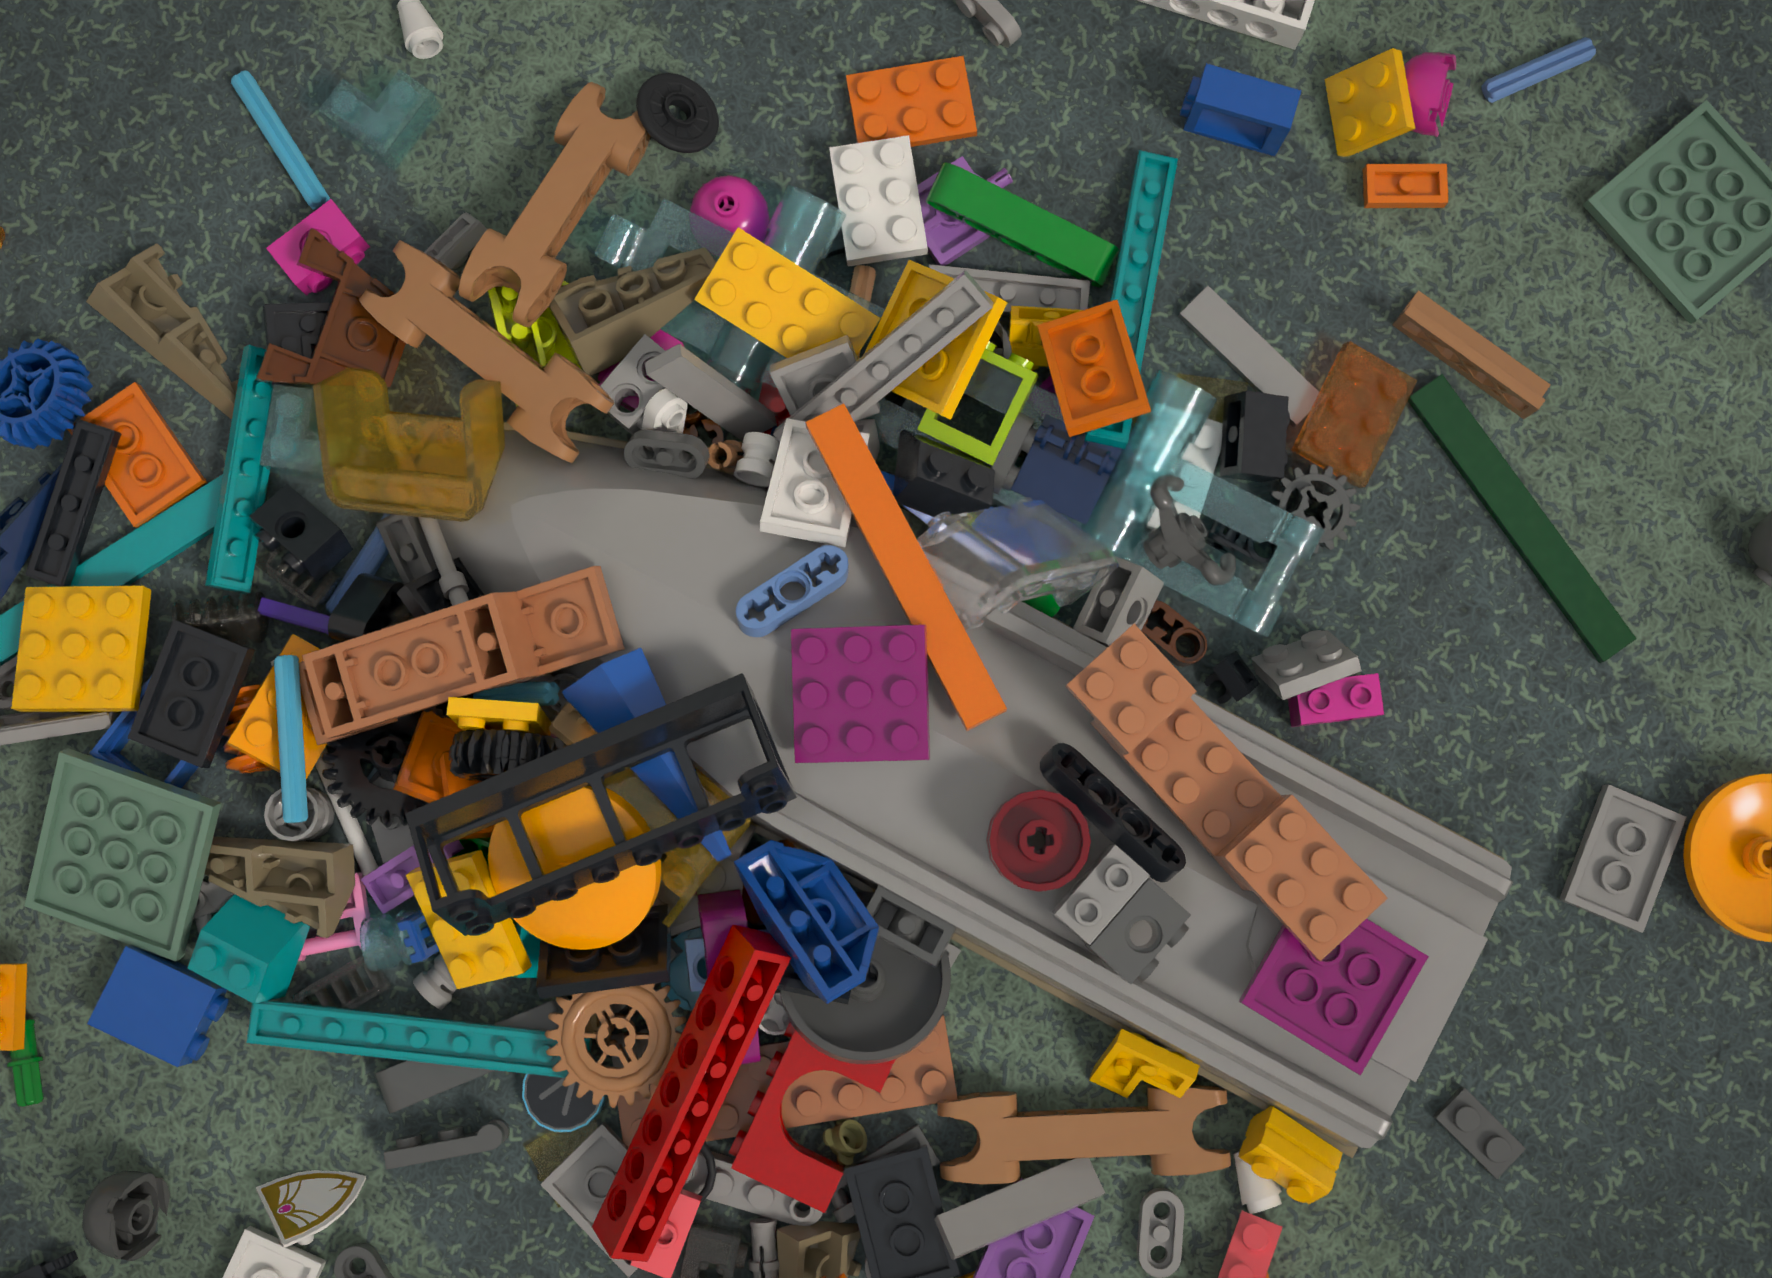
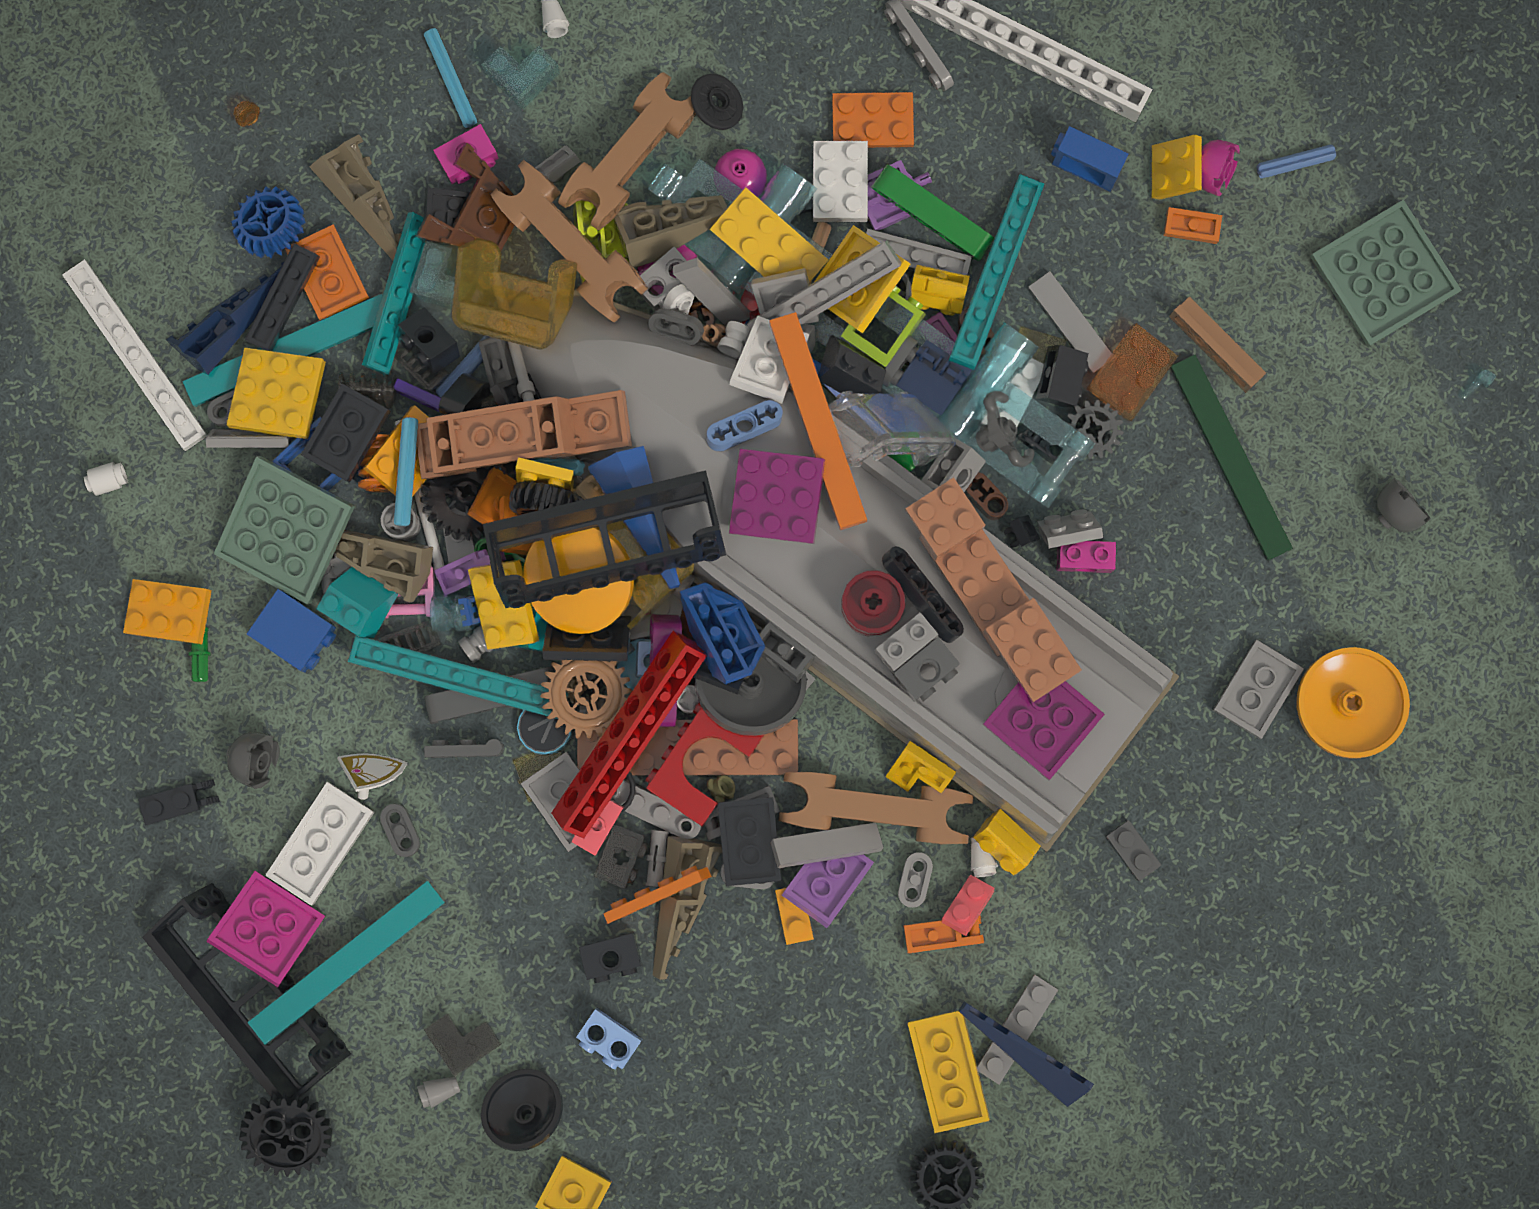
camera: 10 degrees right, 0 degrees up
orange plate [1037,299,1151,437] -> none

